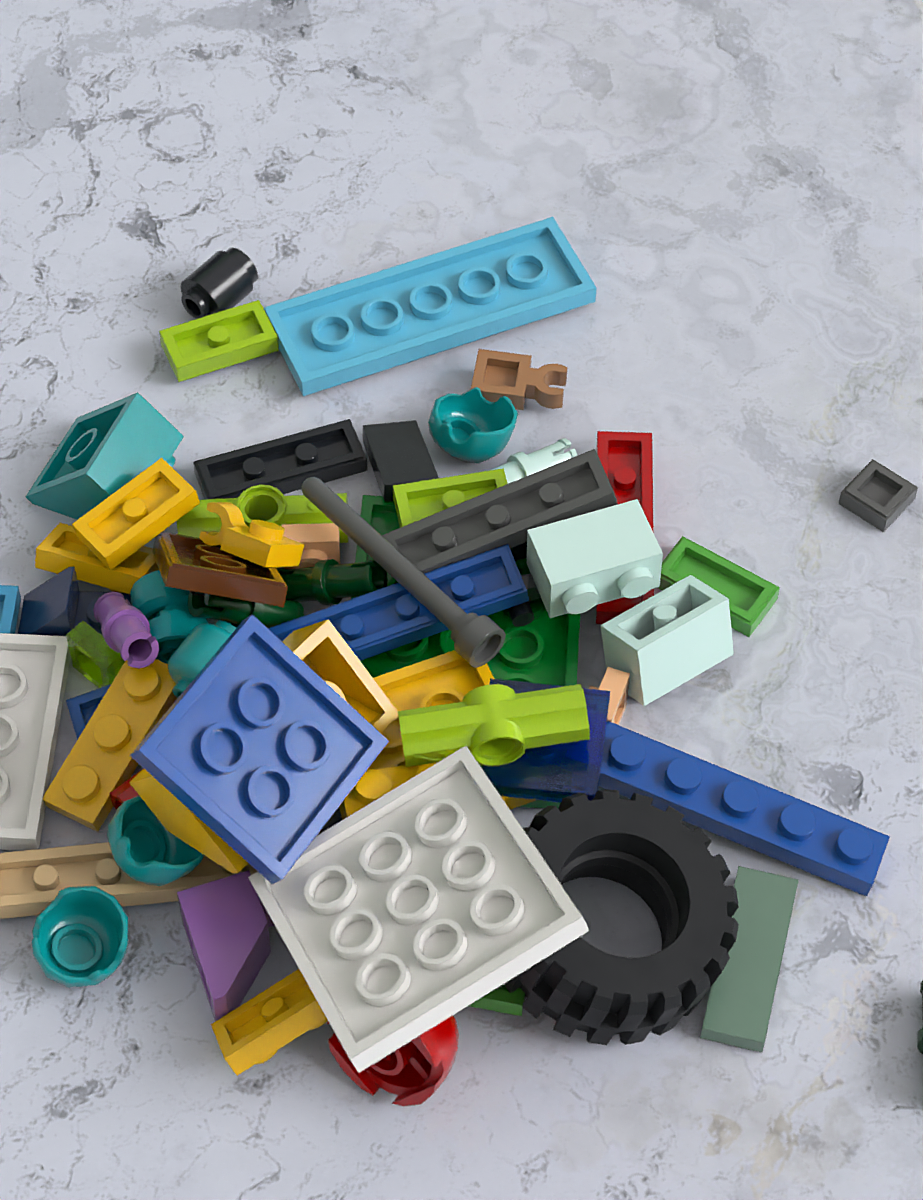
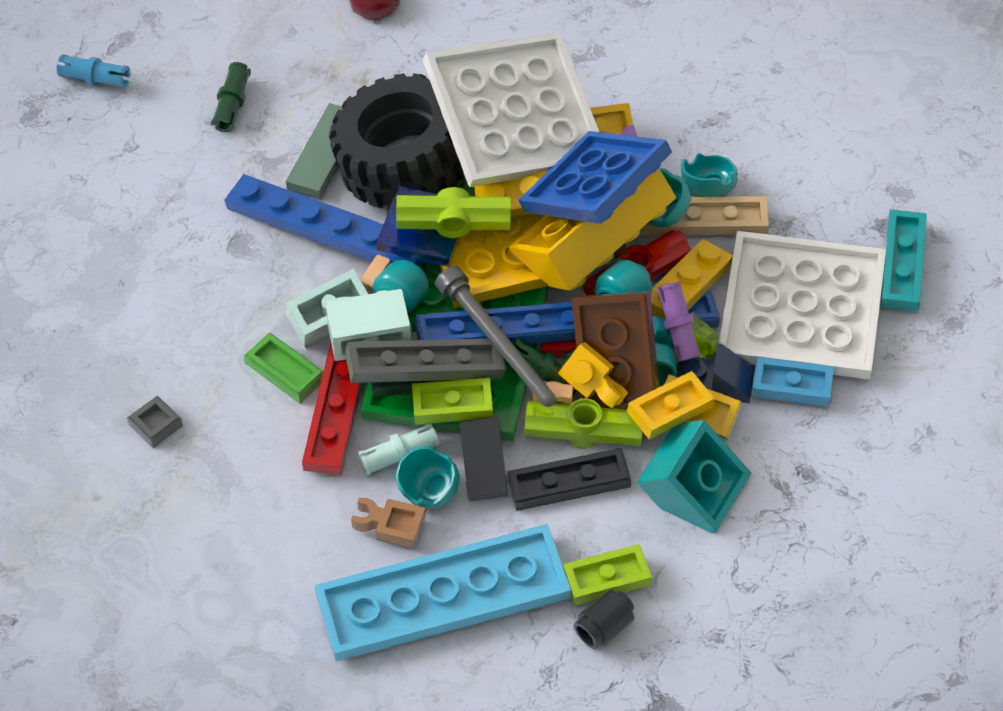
camera: 170 degrees left, 0 degrees up
none -> teal head [373,259,429,314]

